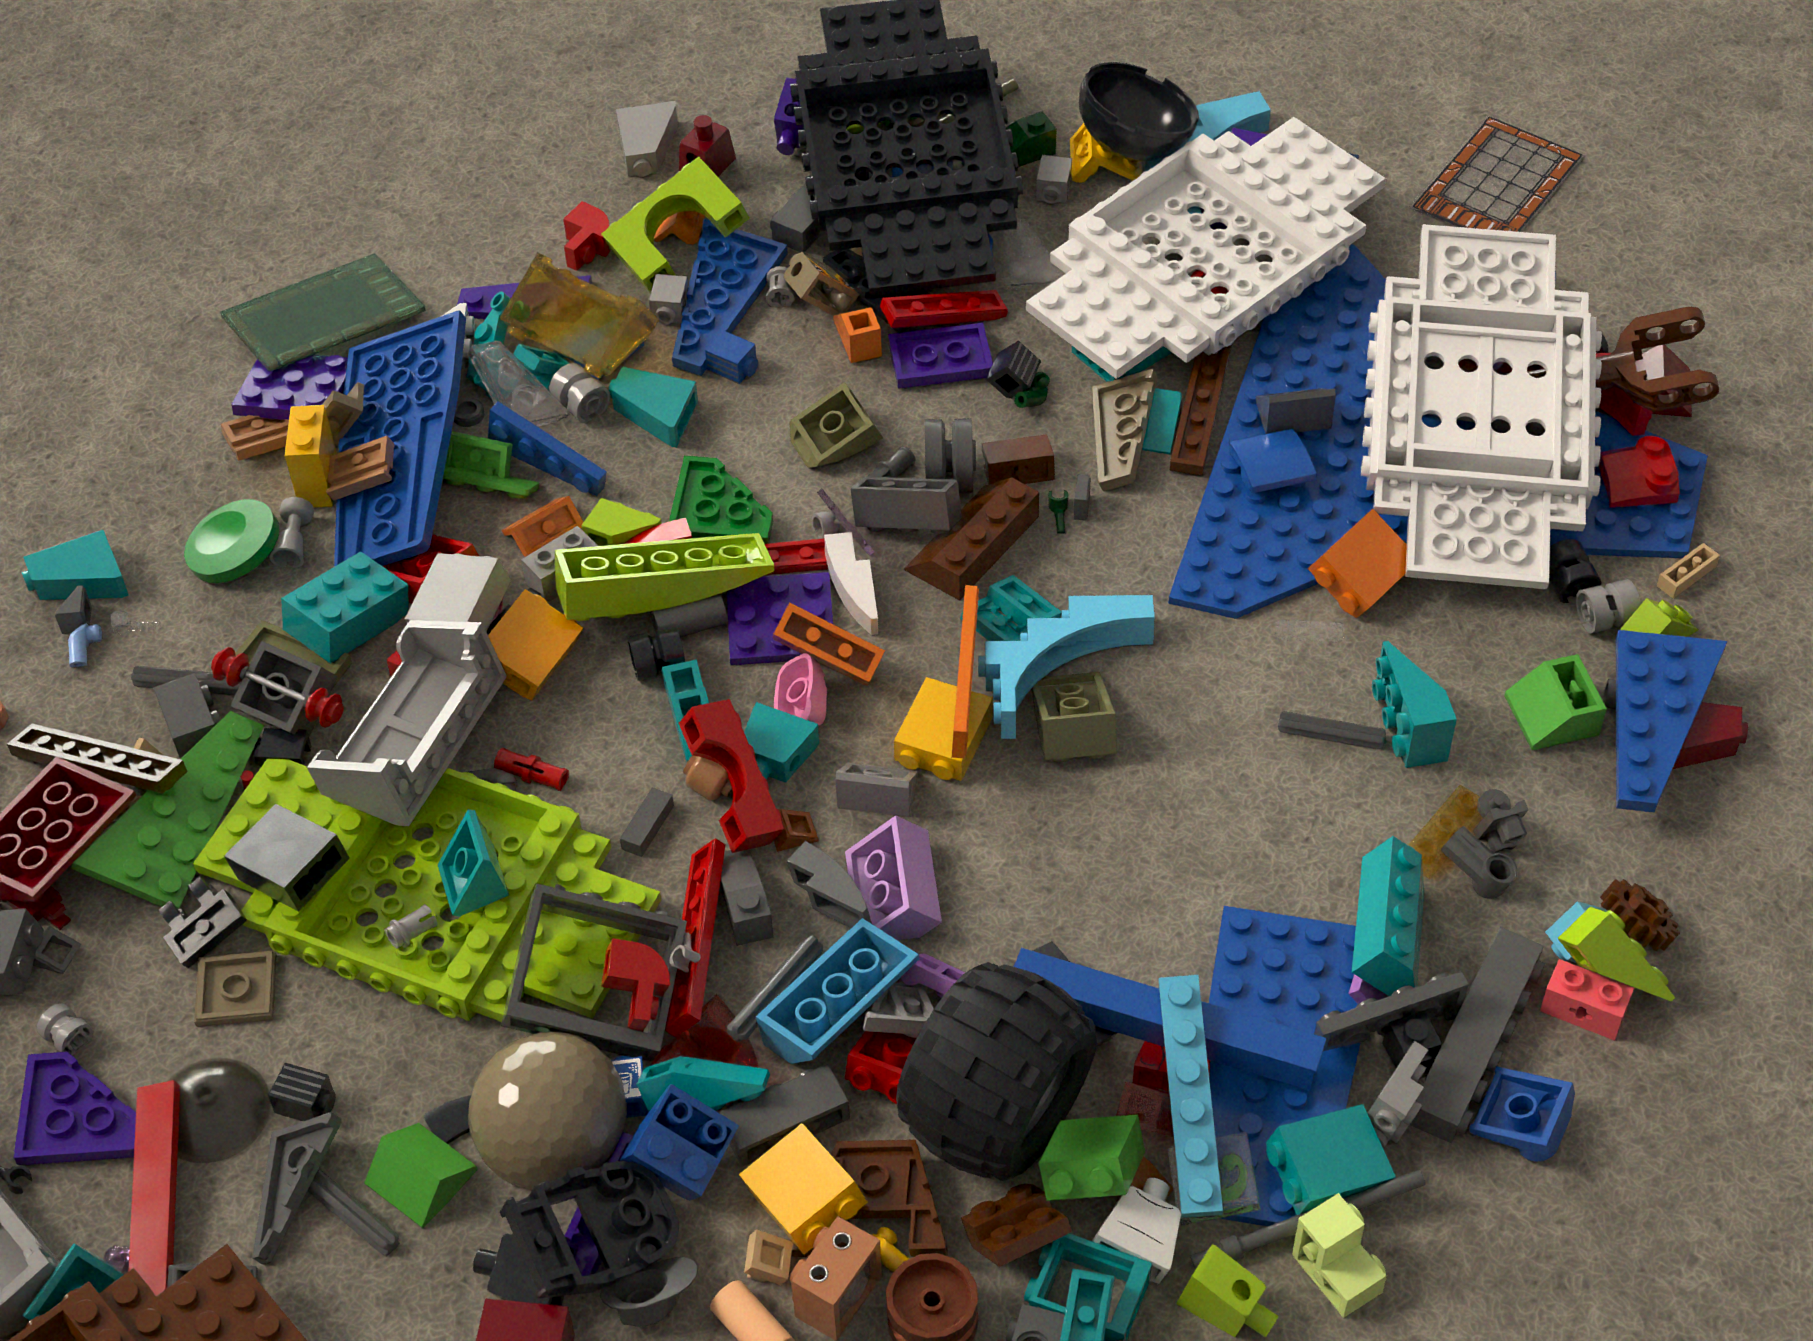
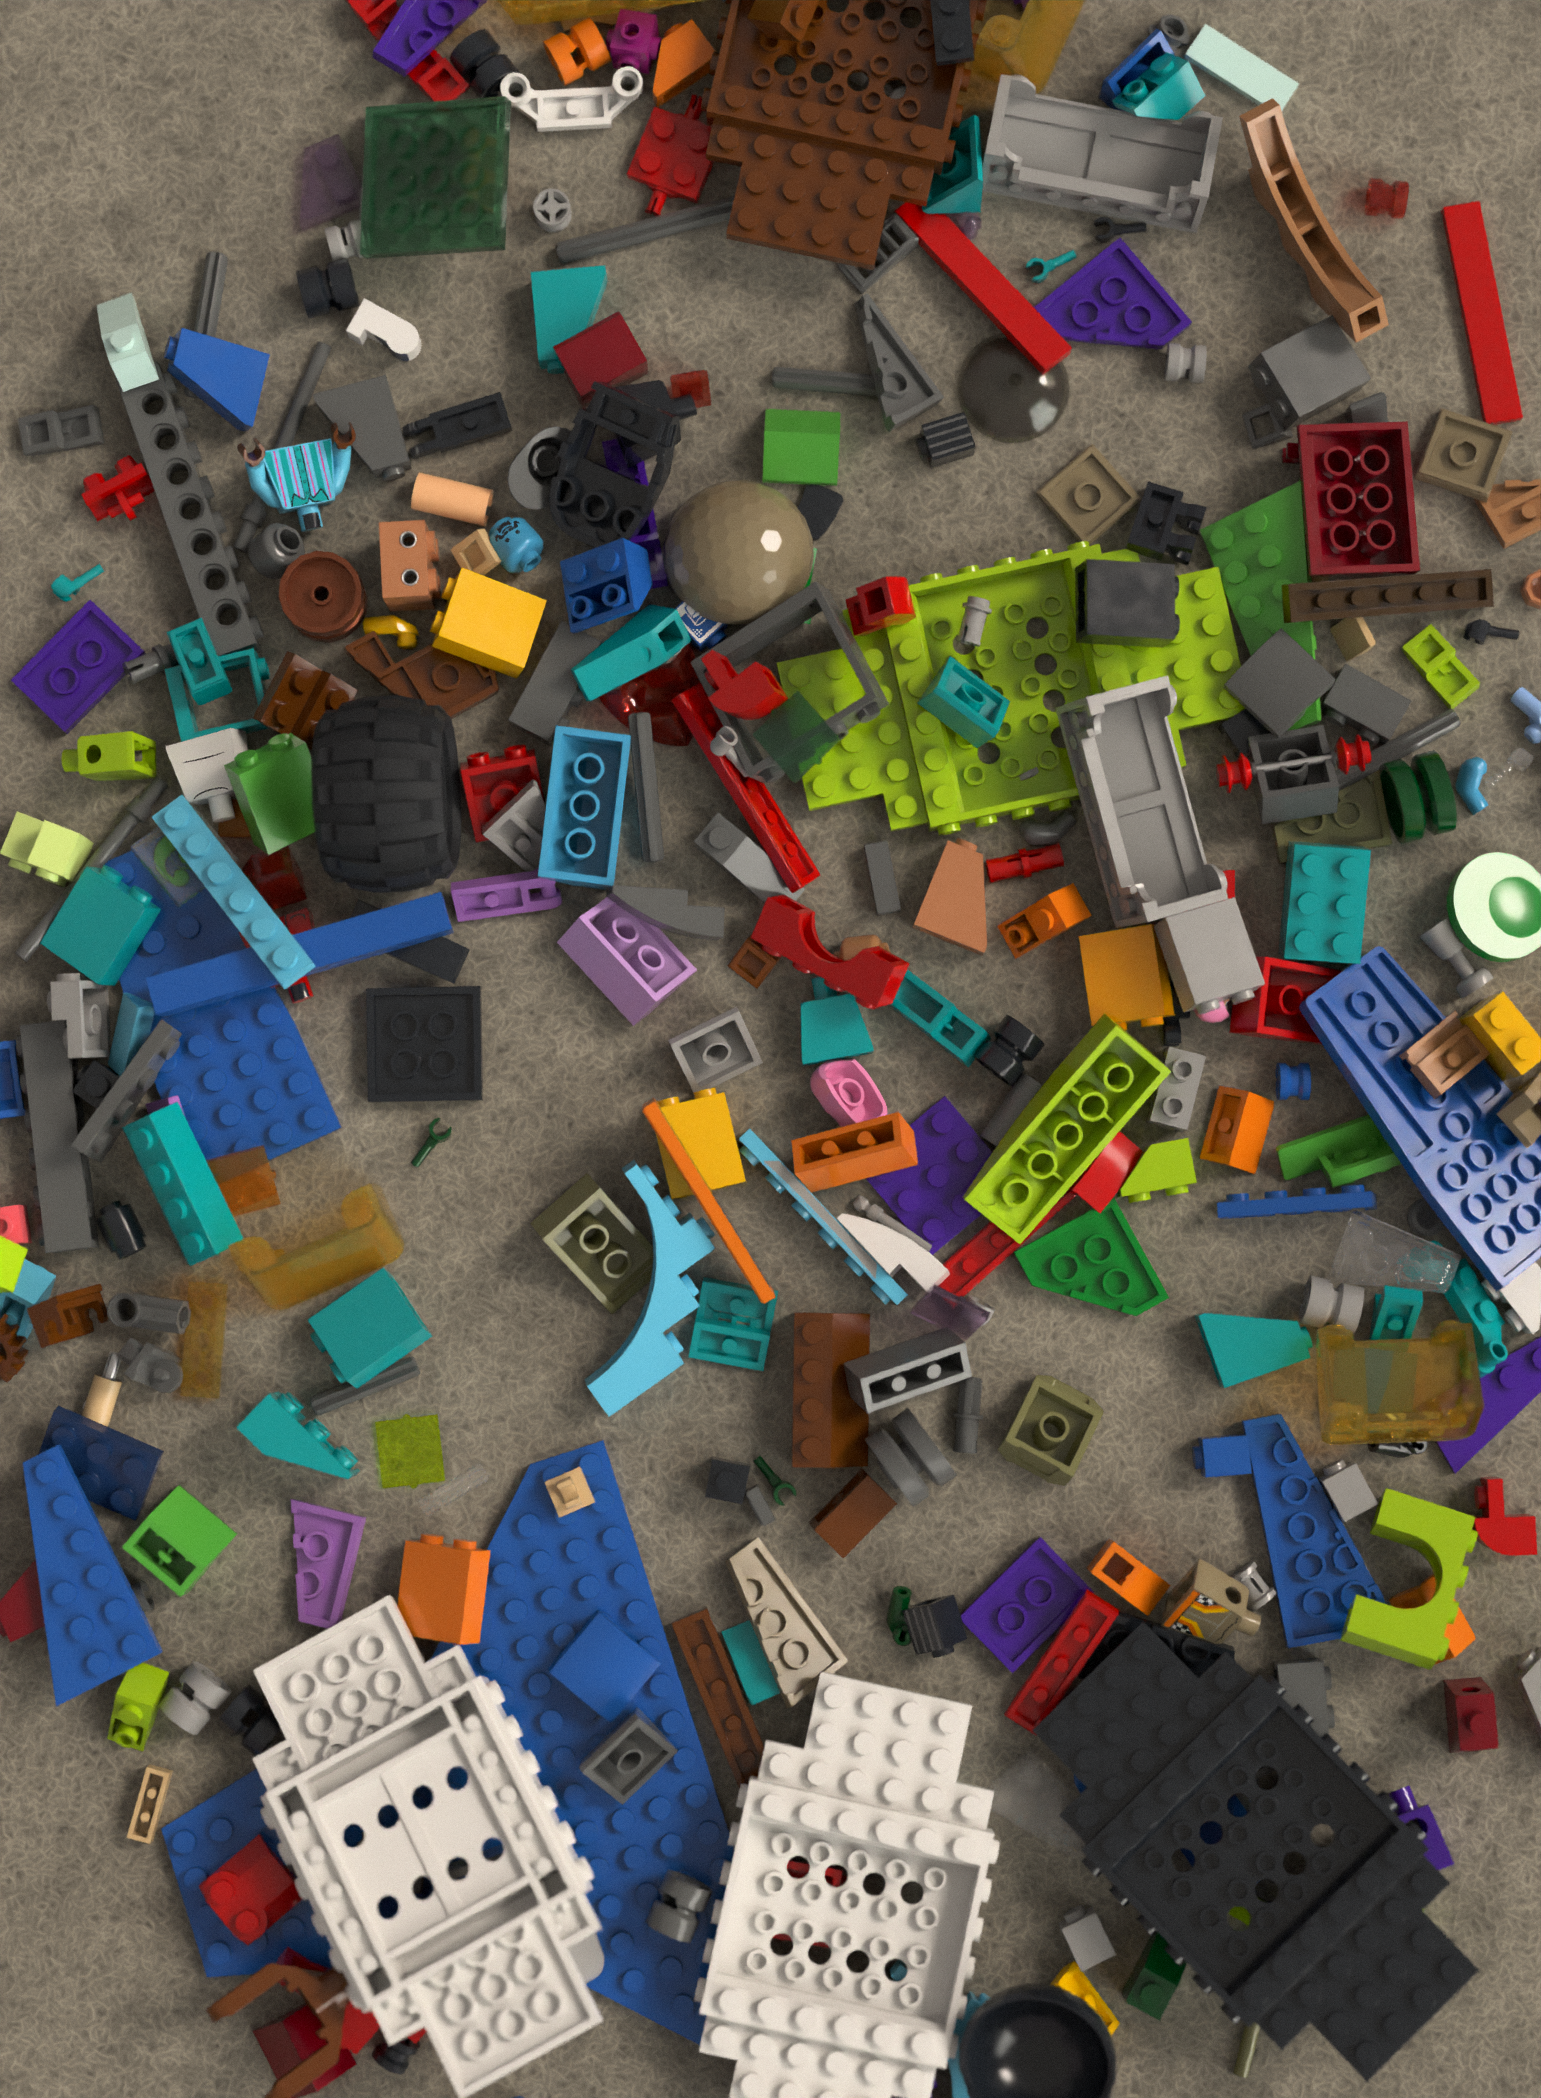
camera: 140 degrees right, 35 degrees up
none -> reddish brown hinge [27,1283,108,1348]
none -> dark blue plate [38,1406,164,1521]
none -> tan piece [82,1352,122,1426]
none -> black brick [95,1200,147,1260]
none -> medium azure slope [108,992,155,1076]
none -> clear orange piece [206,1145,281,1216]
none -> clear yellow windscreen [228,1183,404,1310]
none -> medium lavender wing [290,1499,366,1629]
none -> teal brick [308,1267,432,1389]
none -> black plate [366,986,483,1103]
none -> clear neon green piece [375,1414,445,1488]
none -> dark green hand [411,1118,452,1168]
none -> dark azure head [488,517,543,573]
none -> tan tile [544,1466,595,1518]
none -> dark grey wheel [645,1870,713,1943]
none -> clear red slope [670,369,712,408]
none -> black brick [705,1457,750,1505]
none -> medium azure plate [739,1128,908,1305]
none -> clear green piece [752,691,841,783]
none -> red brick [845,576,916,636]
none -> light grey piece [853,1195,932,1251]
none -> nougat slope [912,838,987,956]
none -> orange slope [997,883,1092,959]
none -> teal hand [1026,250,1076,283]
none -> dark grey slope [1224,628,1335,739]
none -> blue wheel [1275,1063,1311,1100]
none -> dark green wheel [1379,750,1457,844]
none -> lime slope [1402,624,1480,709]
none -> dark azure arm [1455,757,1489,815]
none -> black hand [1463,619,1519,645]

